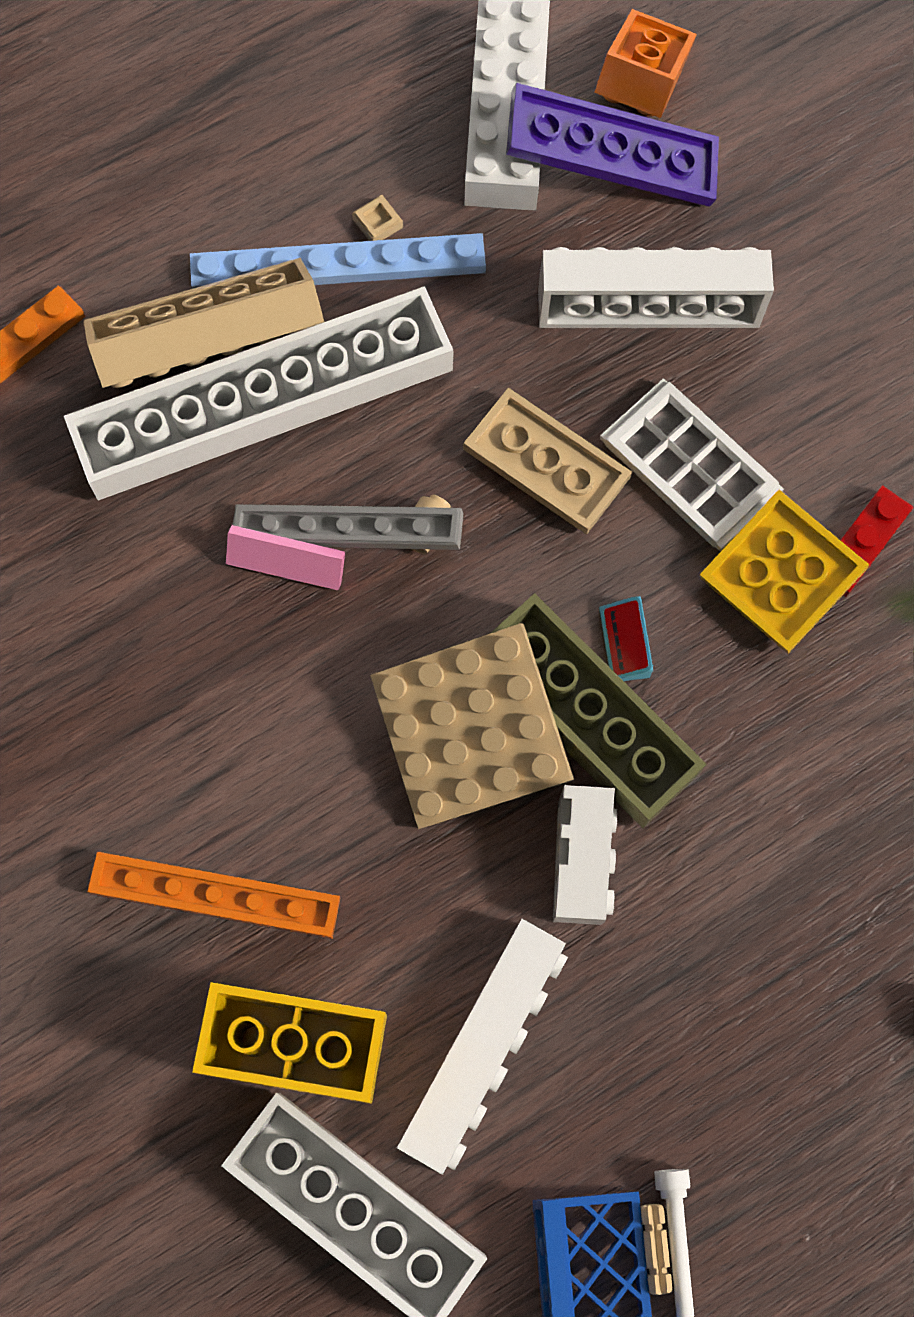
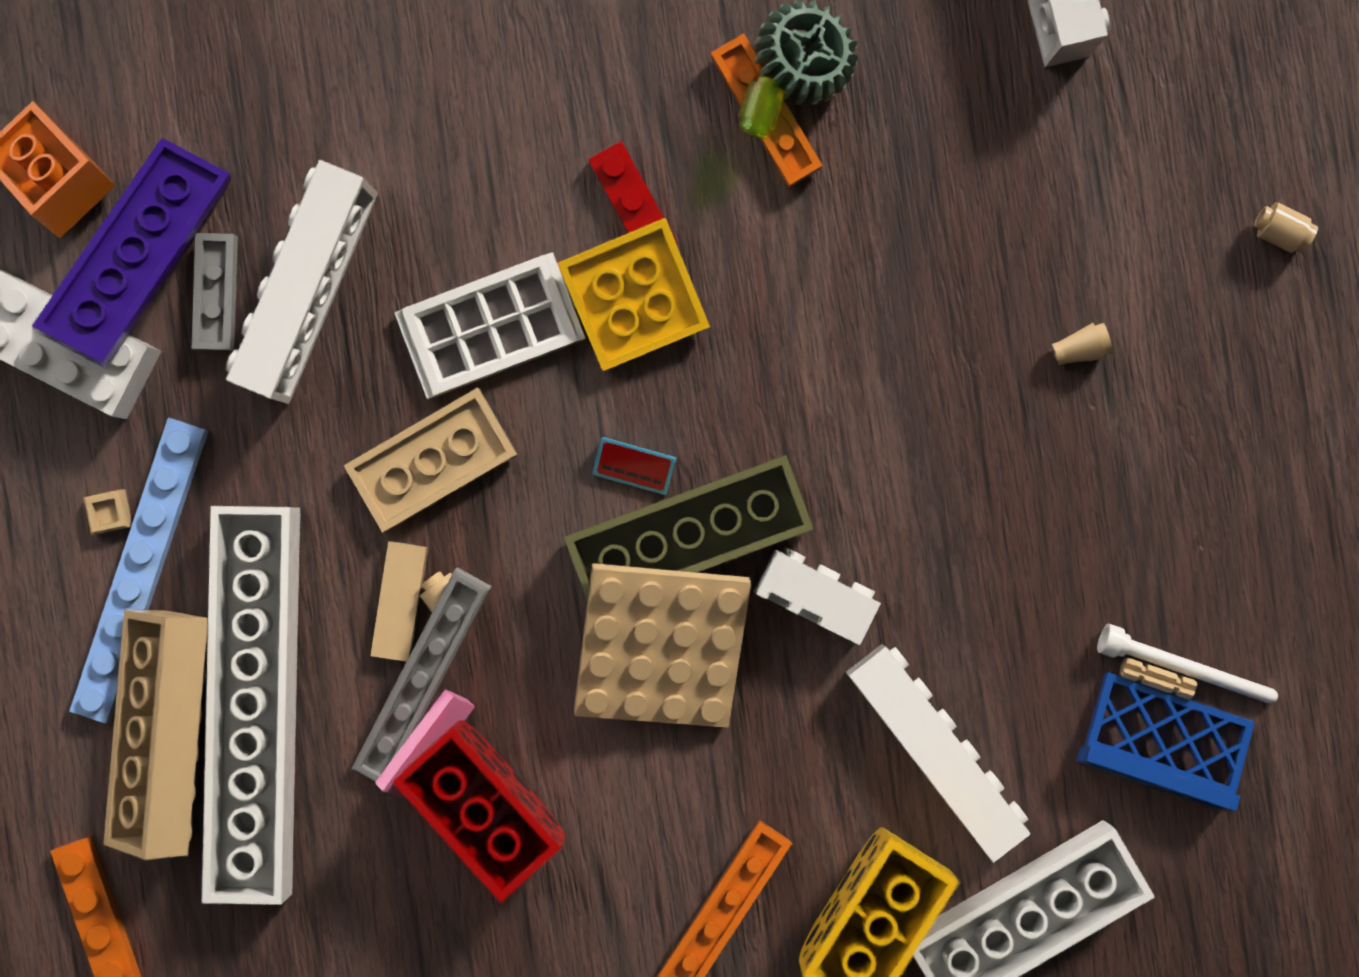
camera: 60 degrees left, 15 degrees up
none -> light grey plate [191,233,238,351]
none -> tan tile [370,541,428,662]
none -> red brick [391,720,565,903]

